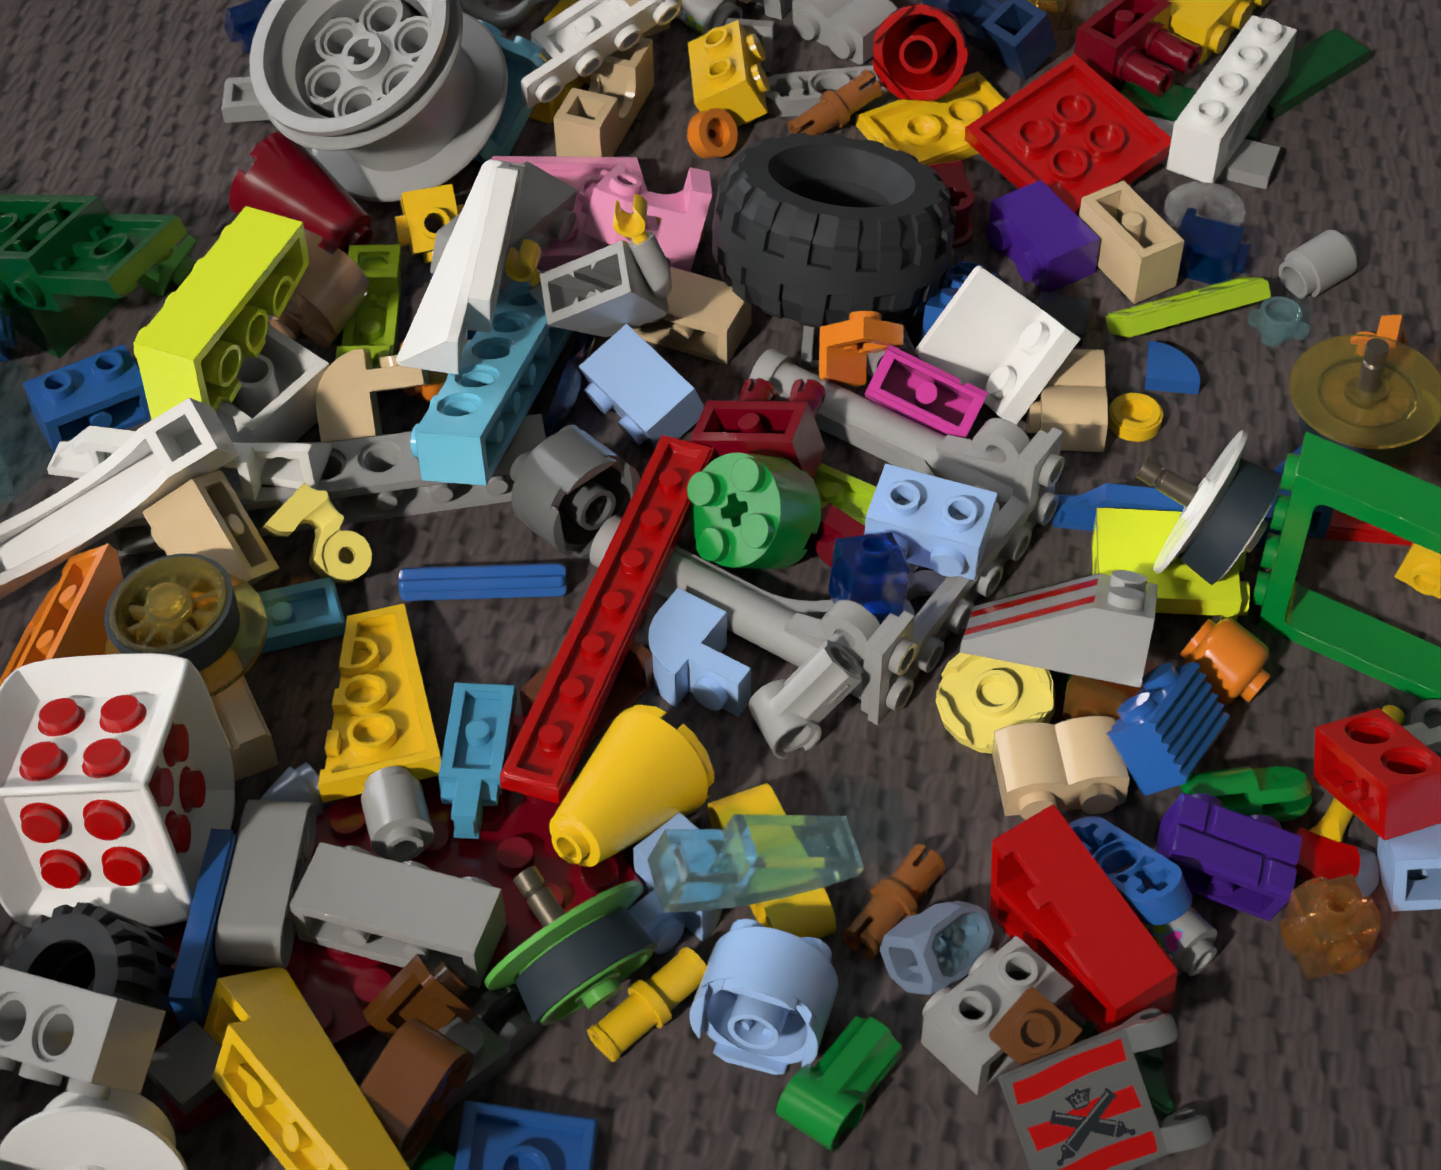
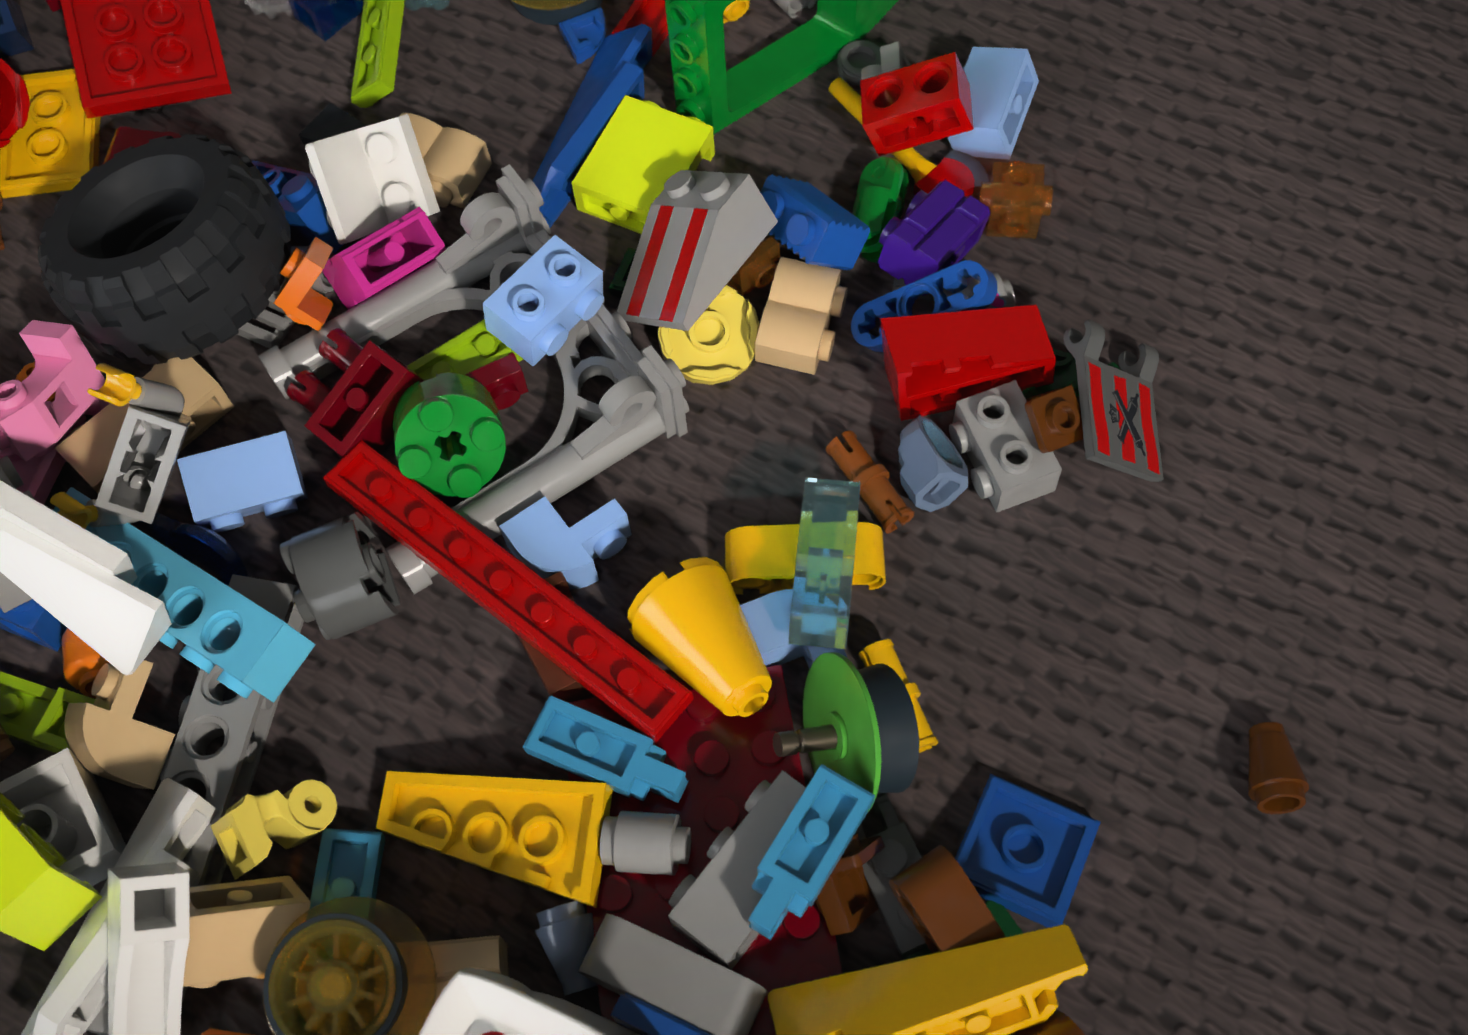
camera: 65 degrees left, 15 degrees up
blue axle [398,563,567,601] -> none
light blue brick [689,919,838,1075] -> none
light grey piece [748,640,864,759] -> none
green piece [776,1016,902,1152] -> none
clear blue brick [828,532,910,625] -> none
dark purple brick [986,180,1100,292] -> none
tan brick [1079,181,1184,304] -> none
yellow tile [1108,393,1163,442] -> none
piece [1135,430,1282,585] -> none
blue tile [1145,341,1200,395] -> none
orange head [1179,618,1271,705] -> none
none -> dark azure hinge [748,764,875,940]

